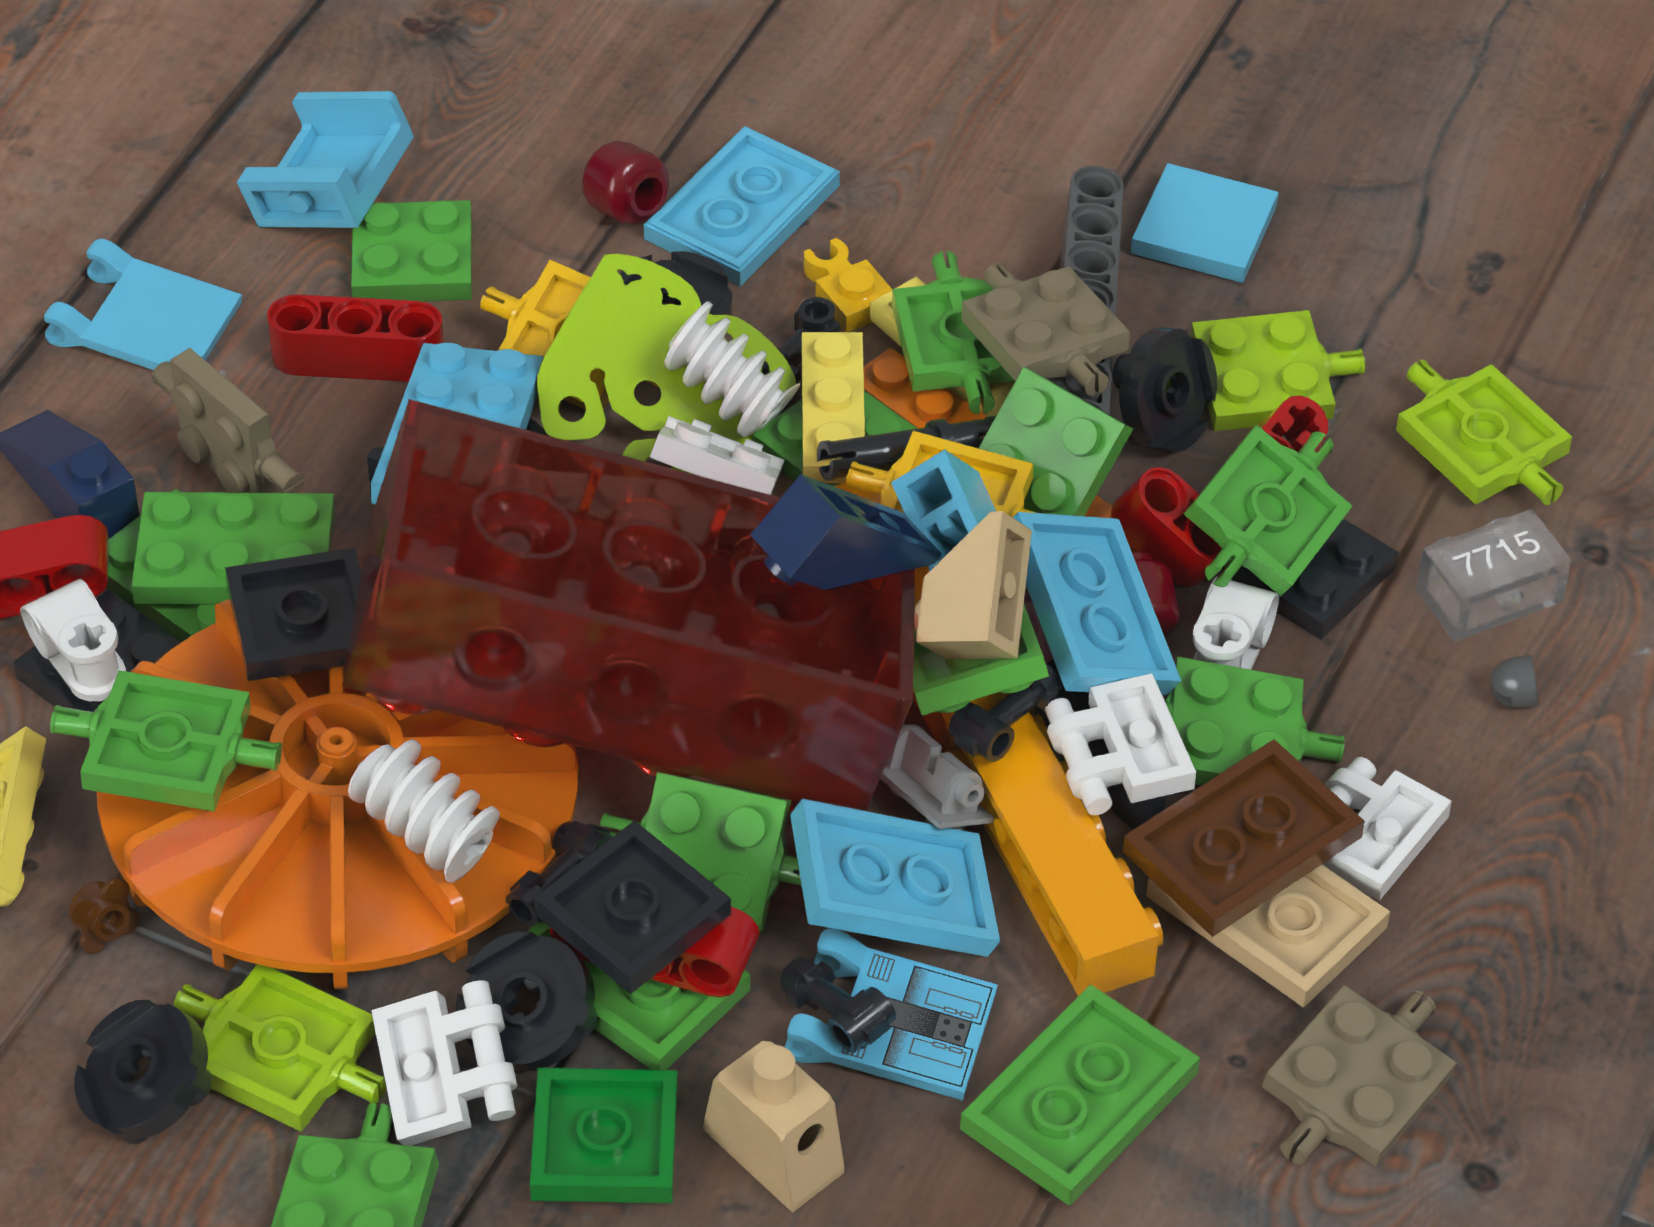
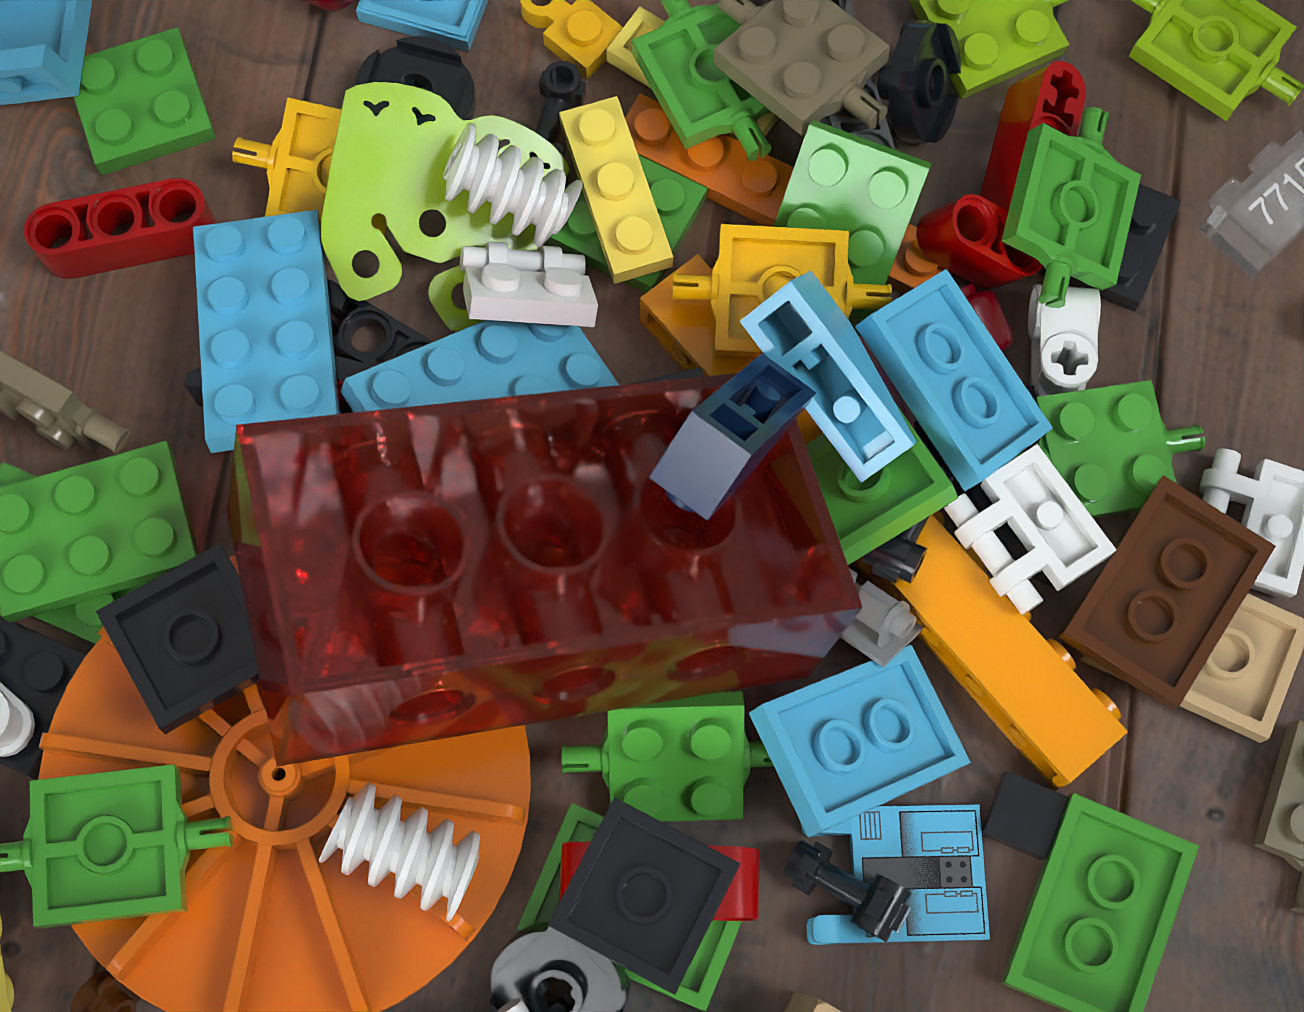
camera: 20 degrees left, 25 degrees up
black bar [506,821,614,926] -> none
black pin [817,416,995,481] -> none
tan slope [914,511,1032,659] -> none
none -> black tile [981,771,1069,861]

